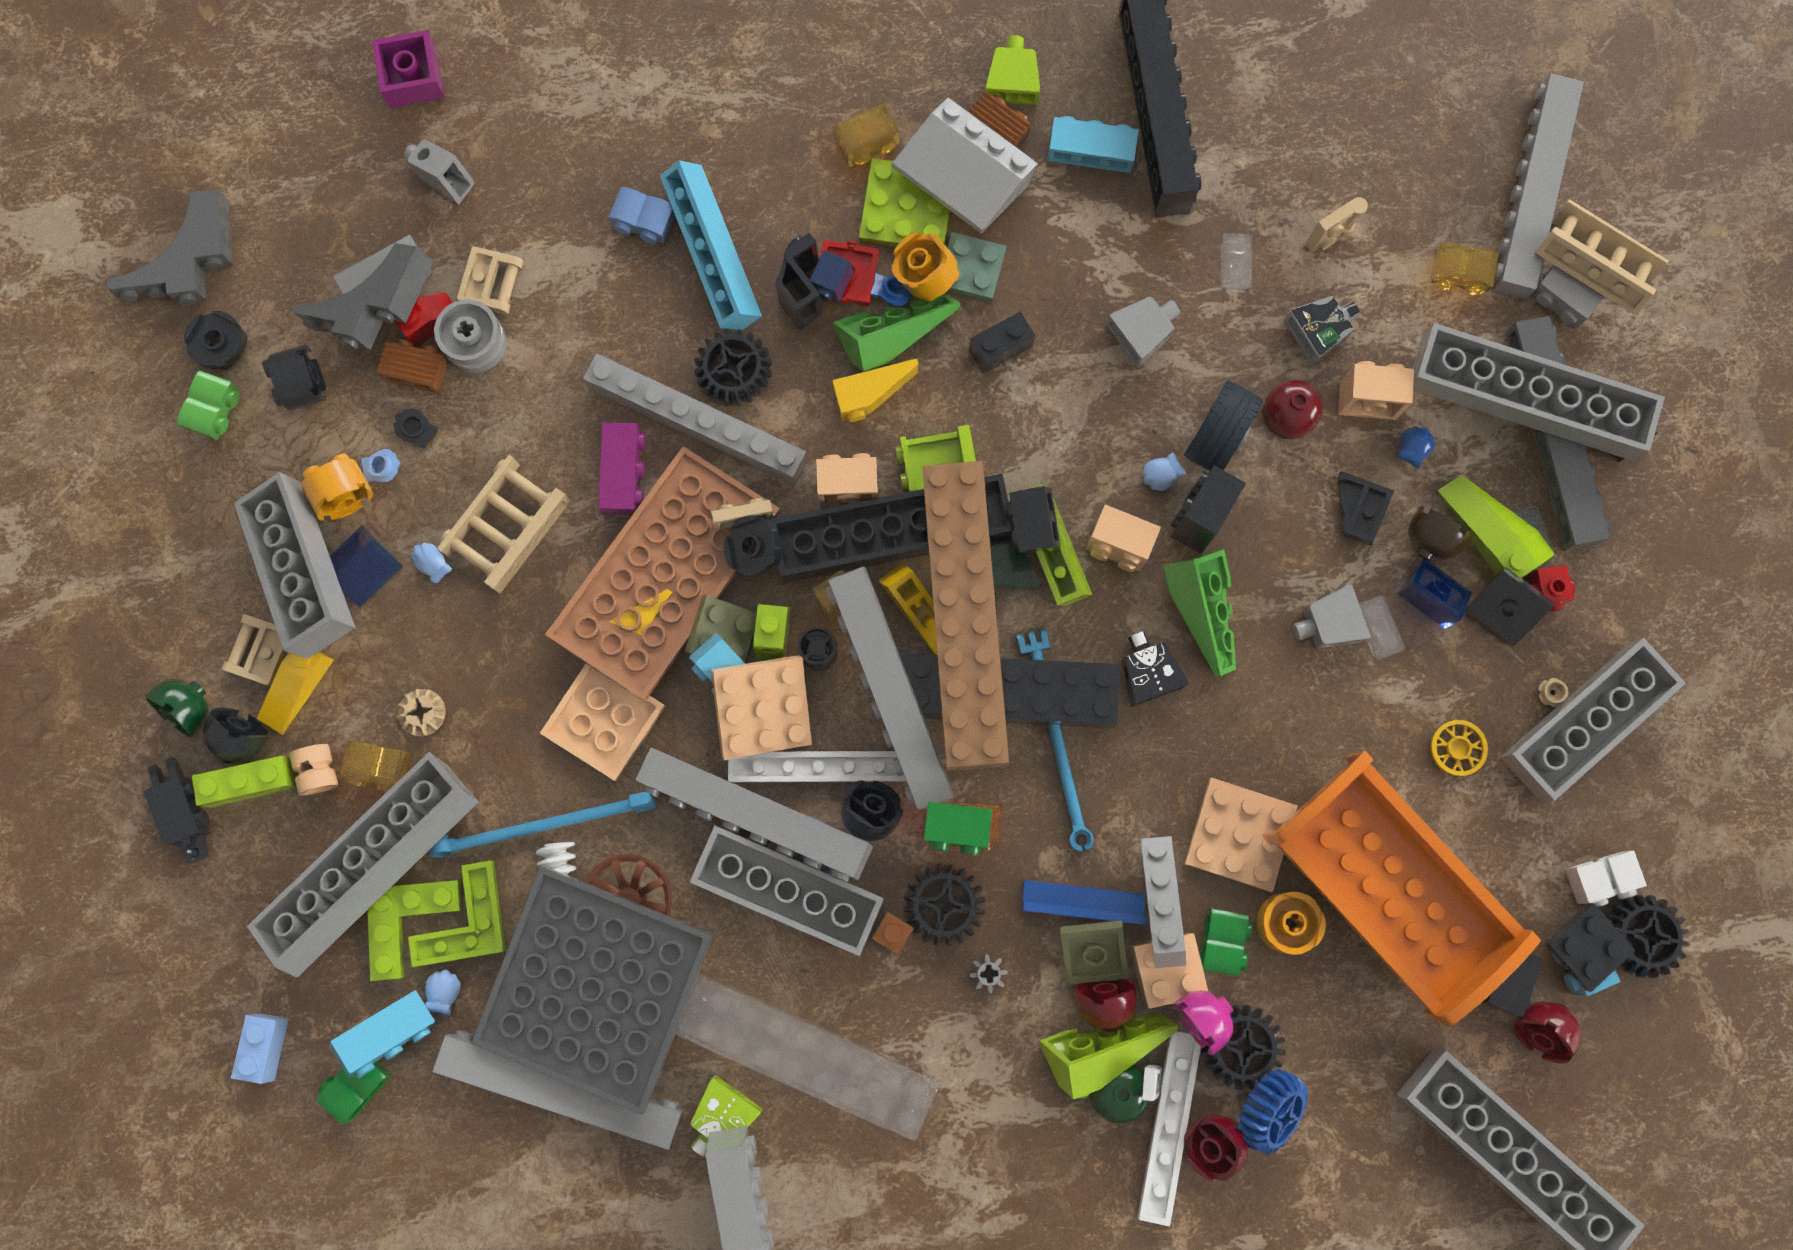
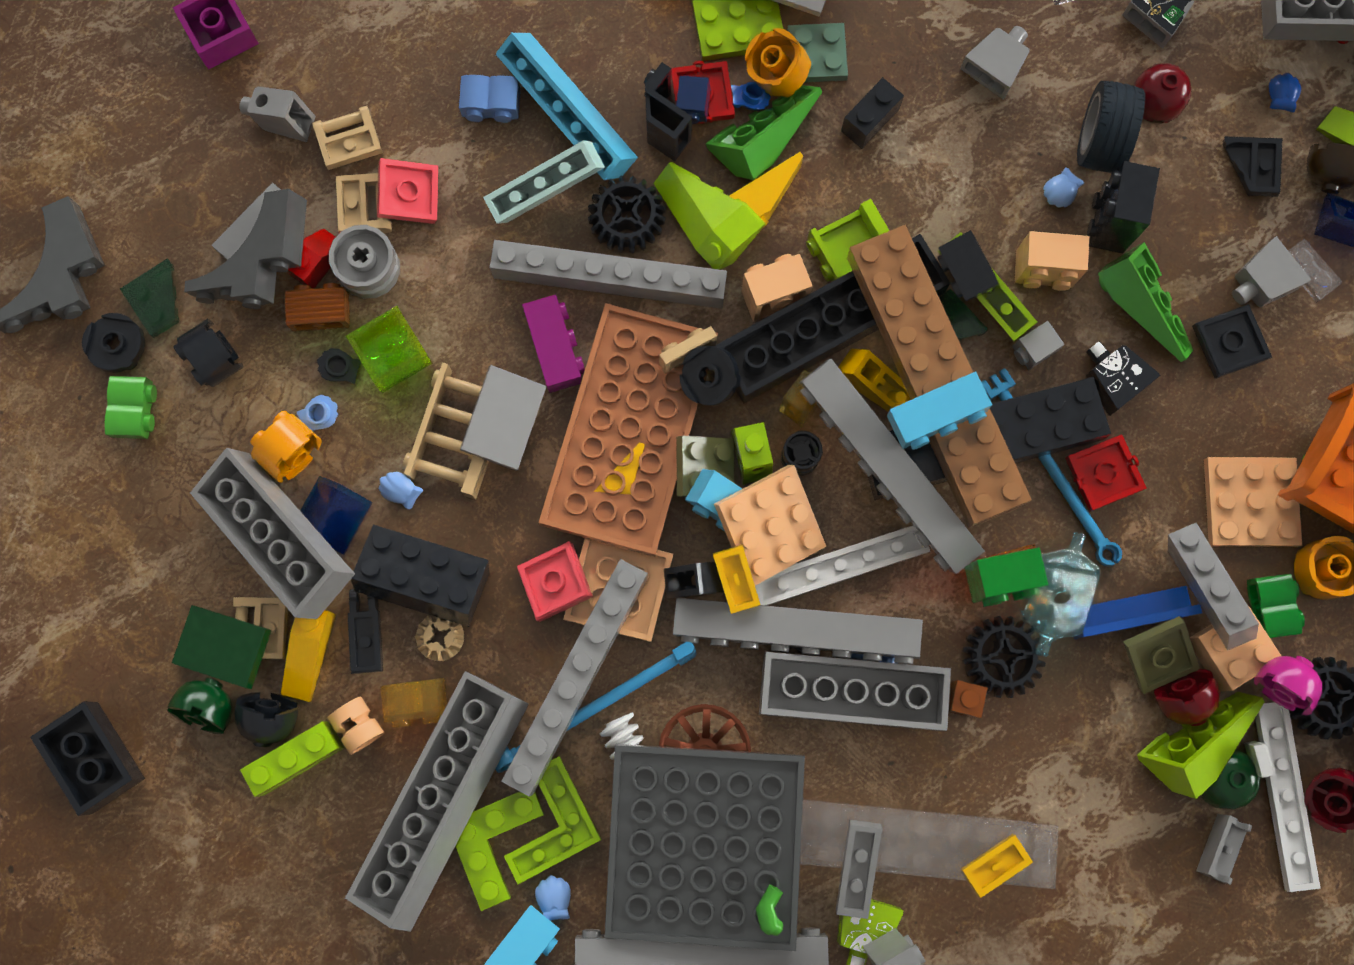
camera: 20 degrees left, 0 degrees up
black hinge [143,757,211,864] -> none
black cylinder [841,780,903,842] -> none
light grey gear [969,954,1008,993] -> none
light nougat brick [1338,361,1414,420] -> none
none -> black brick [30,701,145,816]
none -> clear green wing [120,258,179,338]
none -> dark green tile [172,605,272,689]
none -> tan plate [312,105,383,170]
none -> clear neon green brick [346,306,432,393]
none -> black hinge [348,589,383,674]
none -> black brick [351,525,490,627]
none -> coral plate [377,158,438,224]
none -> light grey tile [460,365,547,471]
none -> light aqua brick [483,141,605,224]
none -> light grey brick [501,559,648,796]
none -> coral tile [517,541,593,622]
none -> lime wedge [653,162,766,270]
none -> black torso [664,562,724,599]
none -> yellow plate [713,545,761,614]
none -> bright green arm [756,884,783,936]
none -> light grey plate [836,820,882,919]
none -> medium azure brick [887,371,992,450]
none -> yellow plate [960,834,1033,898]
none -> light grey brick [1012,321,1065,370]
none -> clear light blue plate [1021,532,1101,657]
none -> red plate [1065,434,1147,512]
none -> black plate [1192,304,1272,379]
none -> light grey hinge [1196,814,1252,885]

